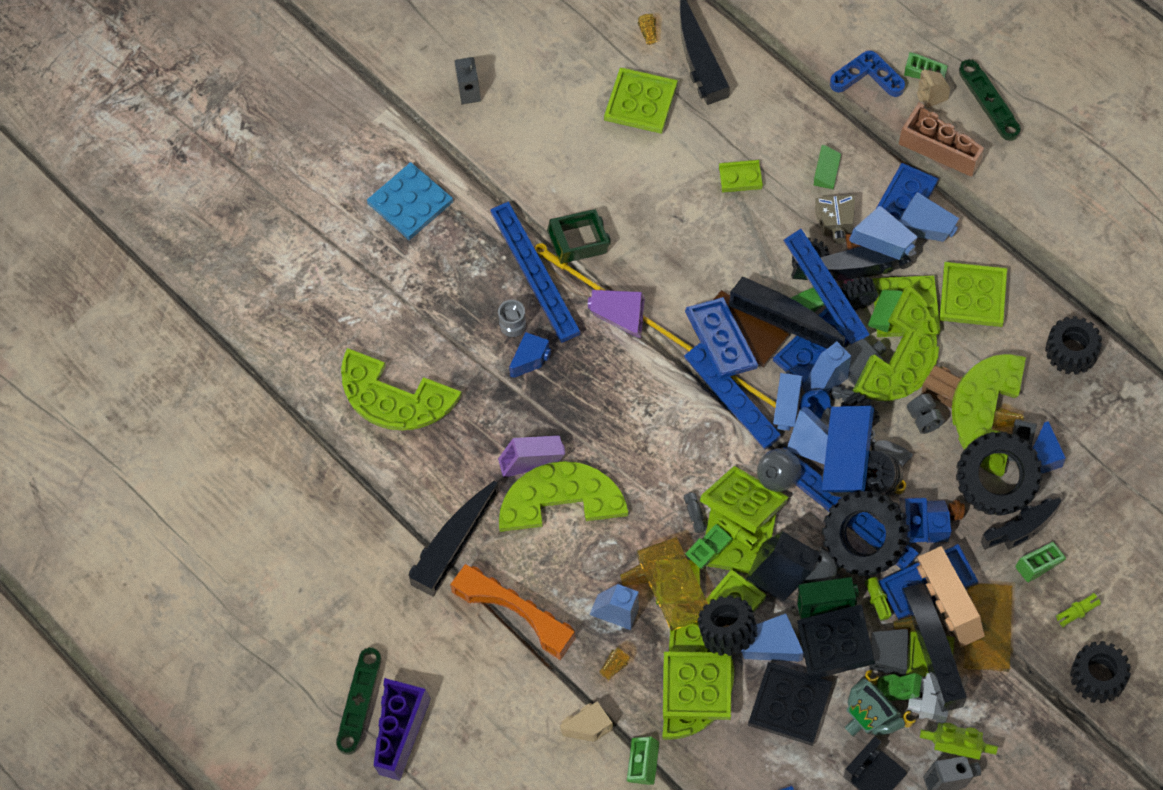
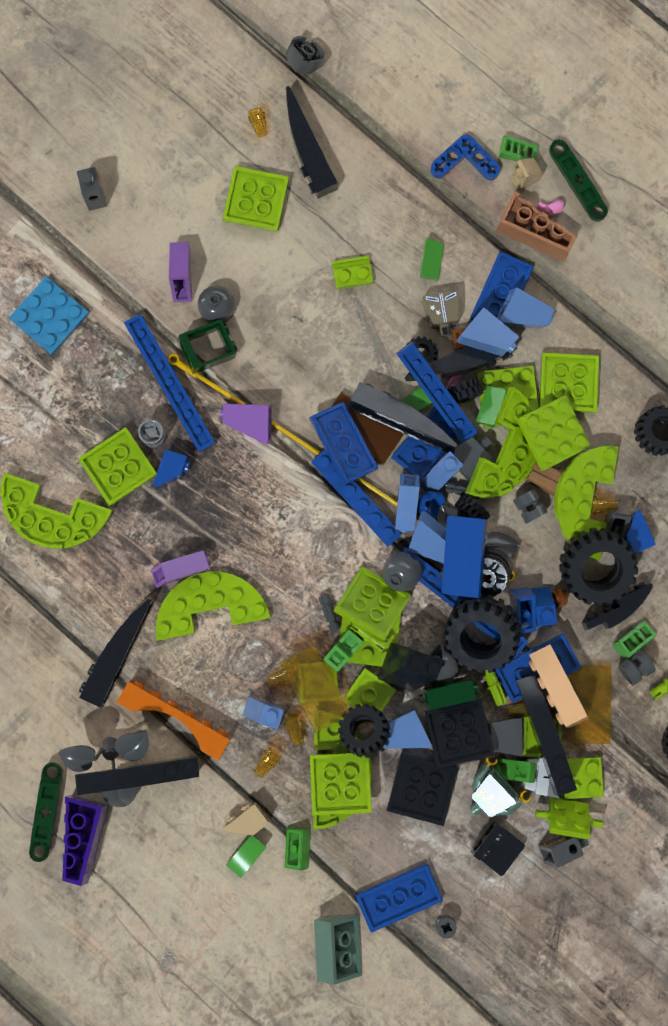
camera: 10 degrees left, 20 degrees up
none -> dark grey plant [59,730,149,807]
none -> black slope [75,756,200,795]
none -> lime plate [78,427,157,507]
none -> medium lavender slope [169,242,192,302]
none -> dark grey cylinder [198,286,235,323]
none -> bright green slope [226,835,266,878]
none -> clear yellow cone [283,715,304,745]
none -> lime plate [516,395,591,471]
none -> bright pink arm [536,199,564,216]
none -> lime plate [563,757,604,799]
none -> dark grey wheel [618,650,656,686]

